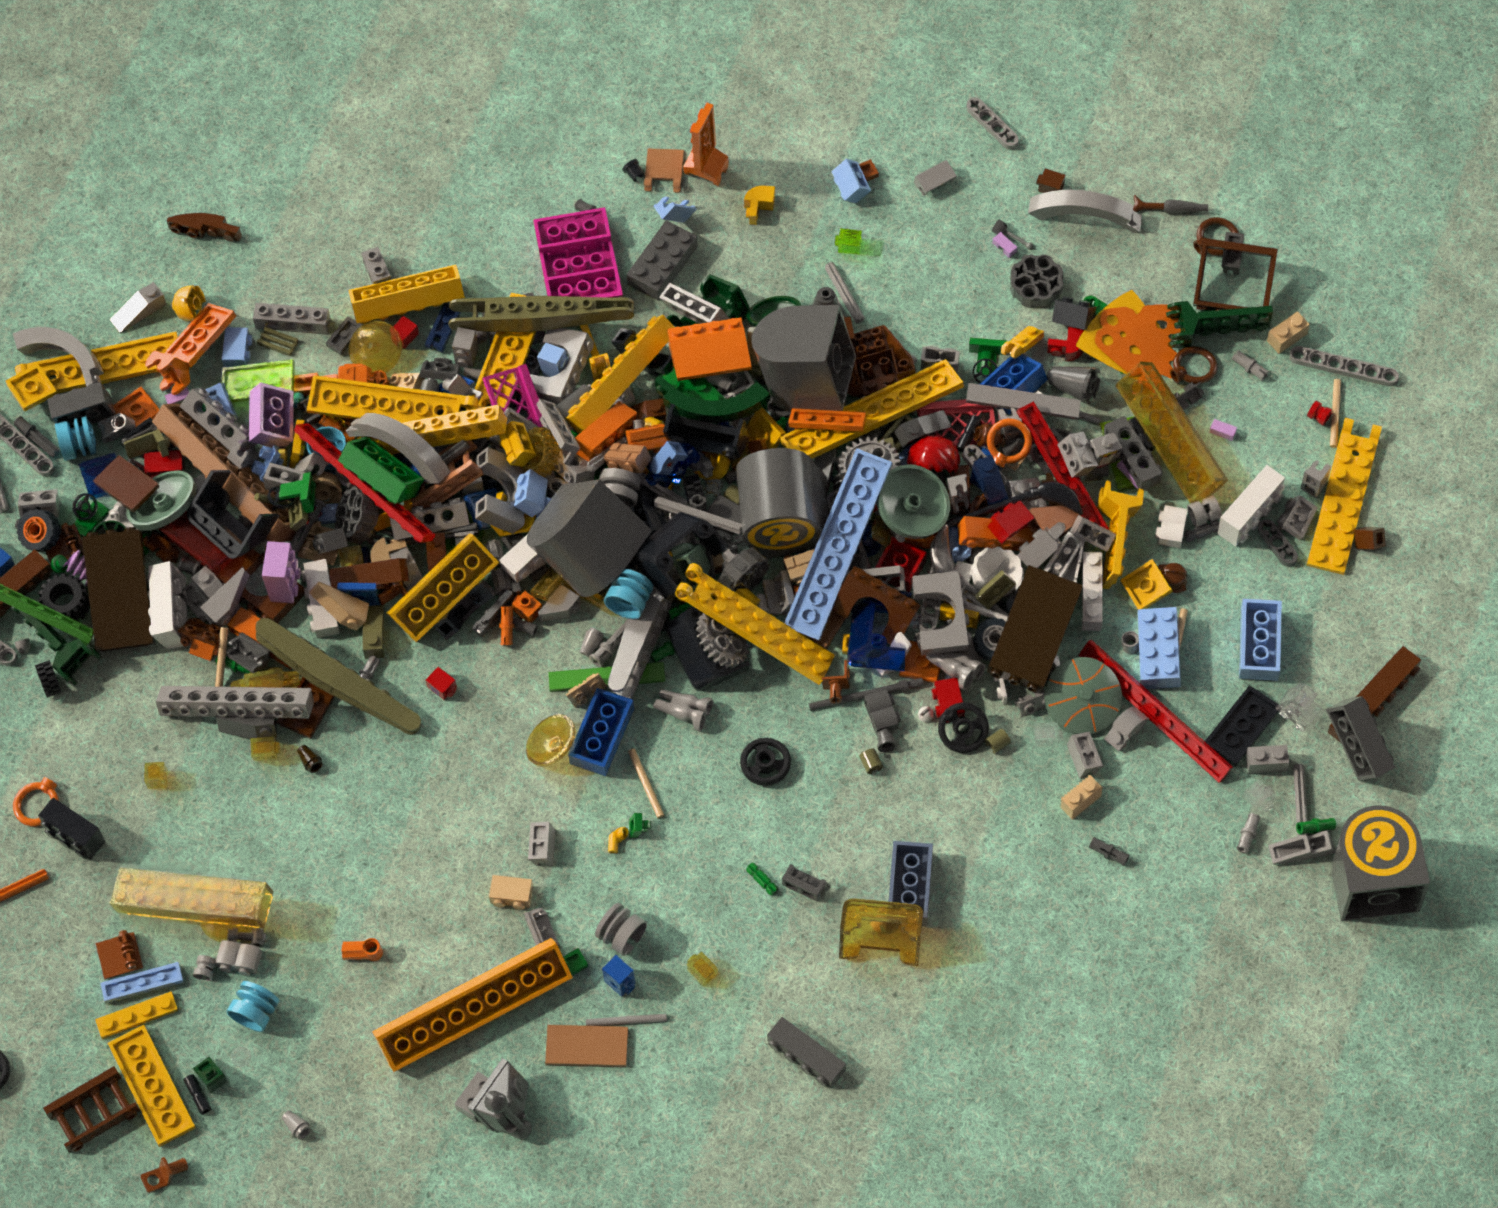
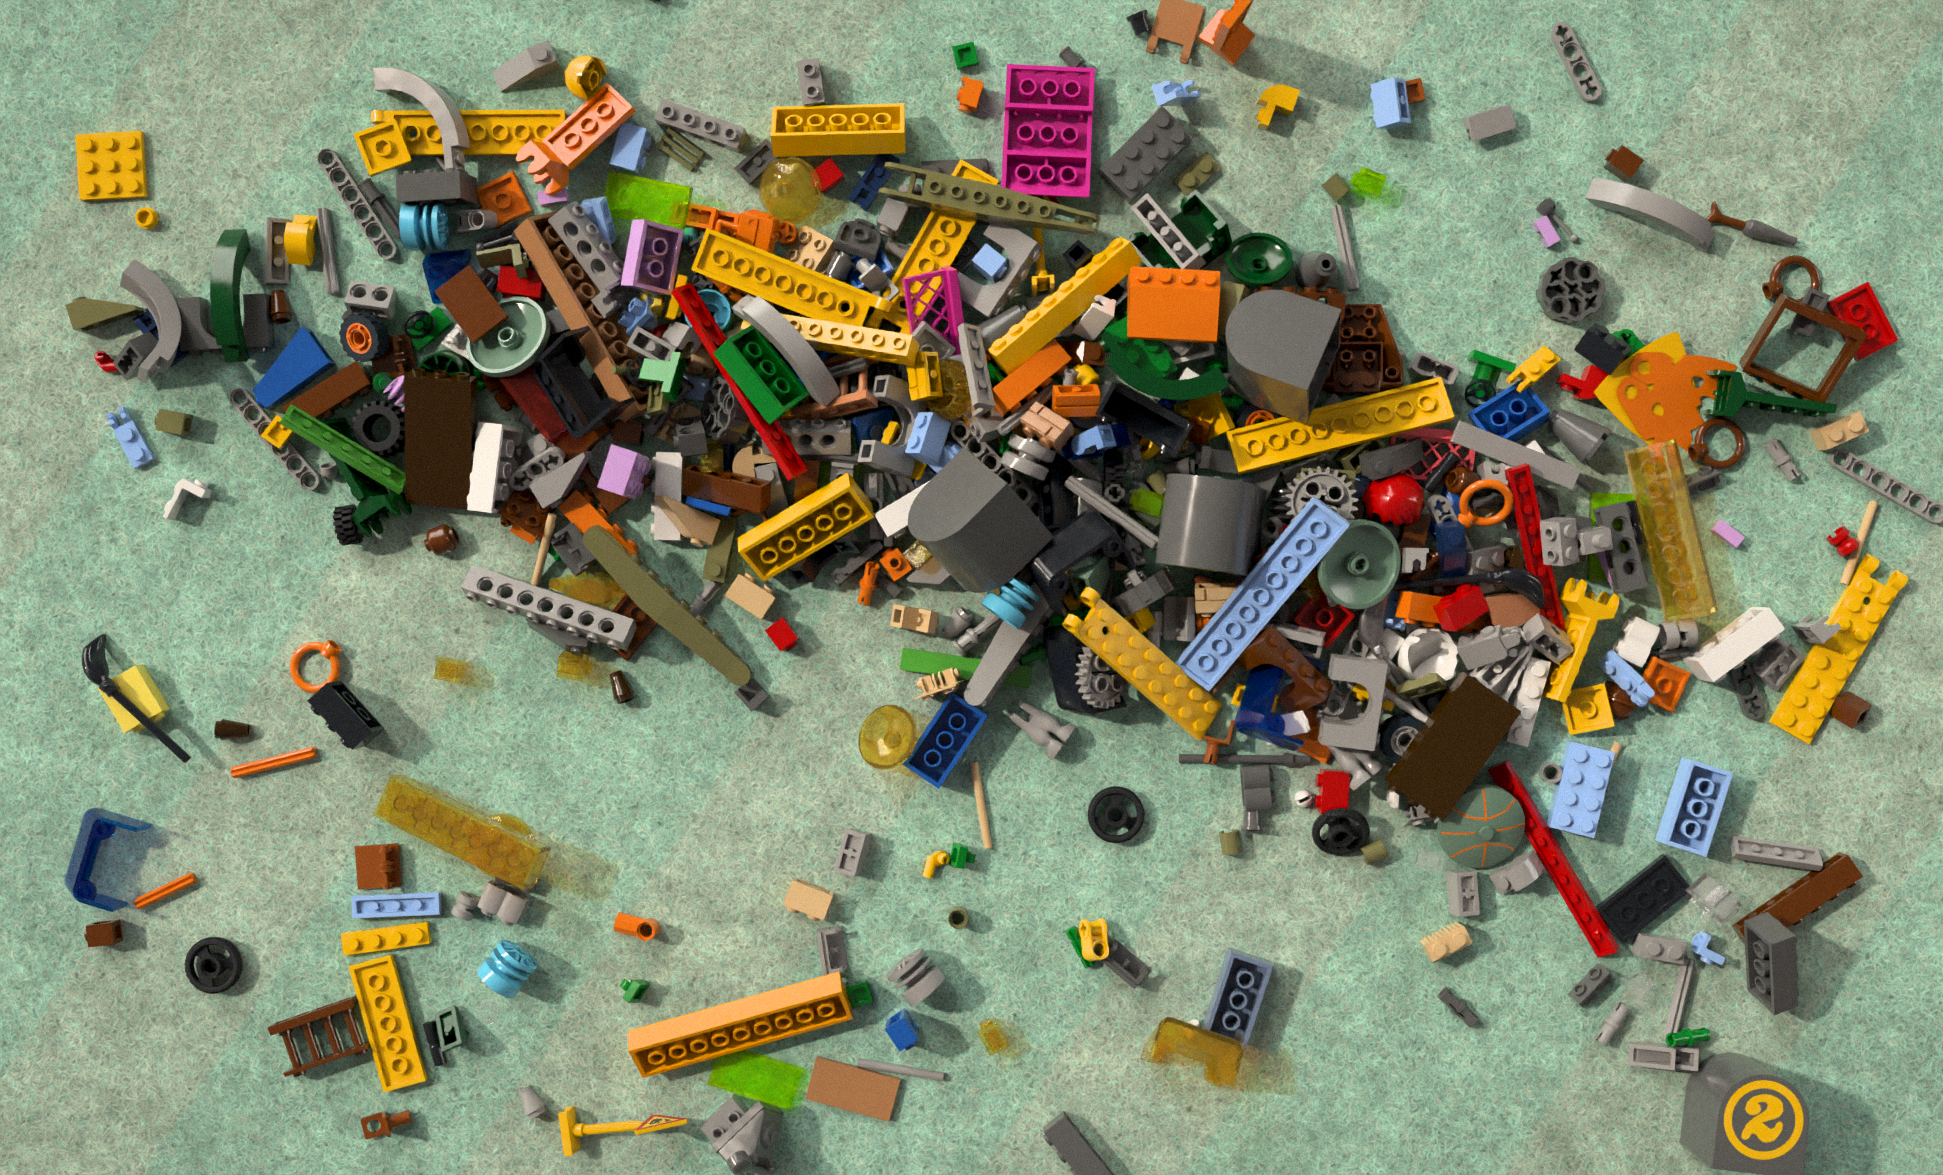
camera: 10 degrees right, 25 degrees up
orange plate [788,408,867,432] -> none
none -> reddish brown head [424,524,459,556]
none -> light grey beam [509,446,565,491]
none -> yellow piece [558,1106,687,1156]
none -> green tile [620,979,650,1003]
none -> clear neon green plate [708,1049,804,1111]
none -> tan brick [724,572,778,620]
none -> dark grey panel [734,677,770,711]
none -> tan brick [890,604,938,634]
none -> olive beam [948,906,968,929]
none -> green plate [952,42,978,70]
none -> orange brick [957,76,984,114]
none -> white hinge [1072,295,1116,342]
none -> yellow piece [1079,918,1109,962]
none -> clear neon green brick [1129,488,1164,517]
none -> olive plate [1173,151,1220,195]
none -> olive beam [1322,173,1351,202]
none -> dark grey hinge [1568,963,1613,1008]
none -> light blue hinge [1597,649,1655,707]
none -> orange tile [1642,656,1691,713]
none -> light blue bracket [1691,931,1725,965]
none -> light grey plate [1730,836,1823,871]
none -> red plate [1826,282,1898,361]

